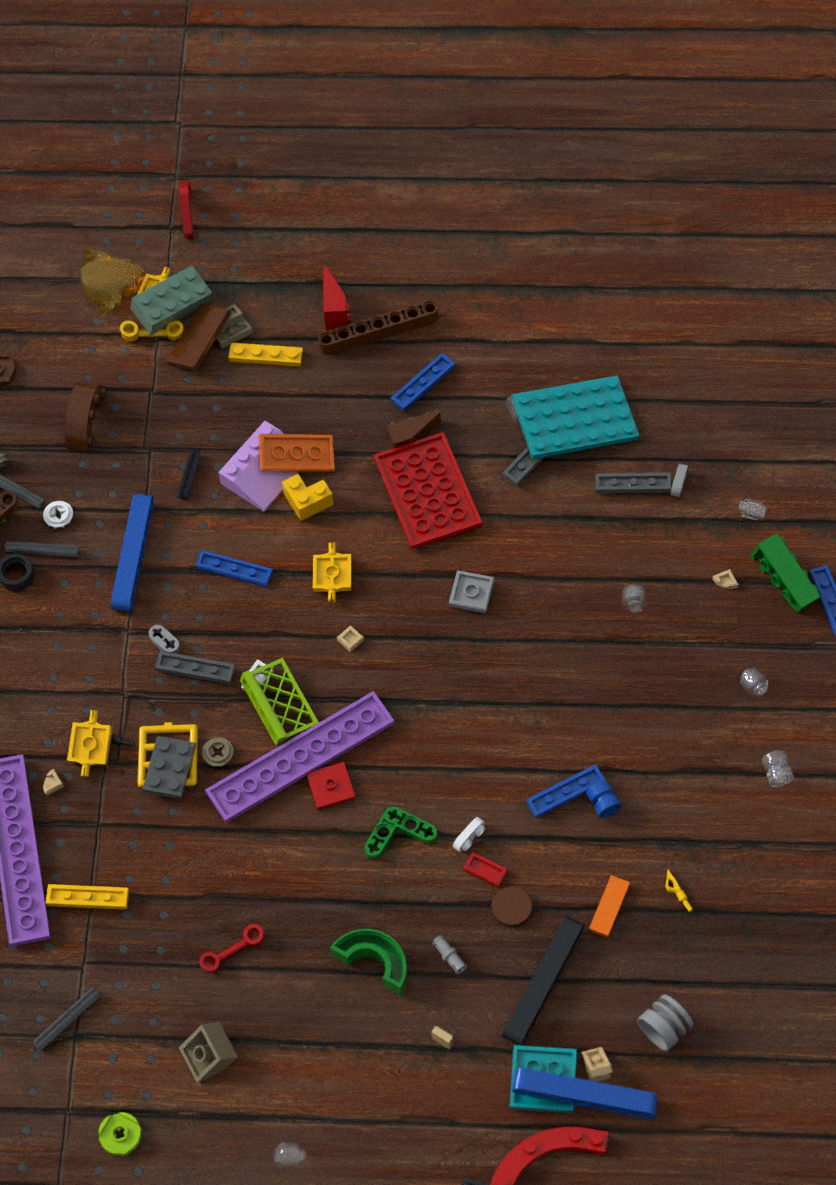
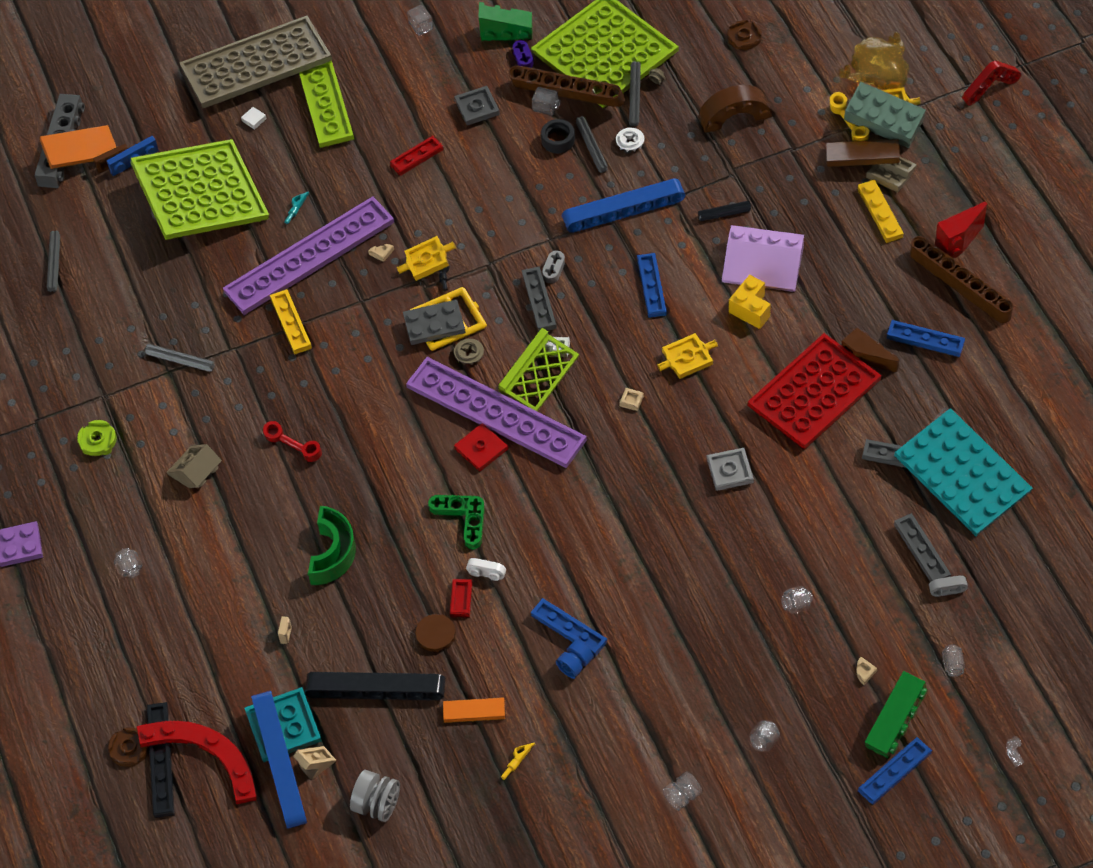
camera: 65 degrees right, 5 degrees down
orange tile [258,434,335,472] -> none
light grey pin [432,935,467,974] -> none

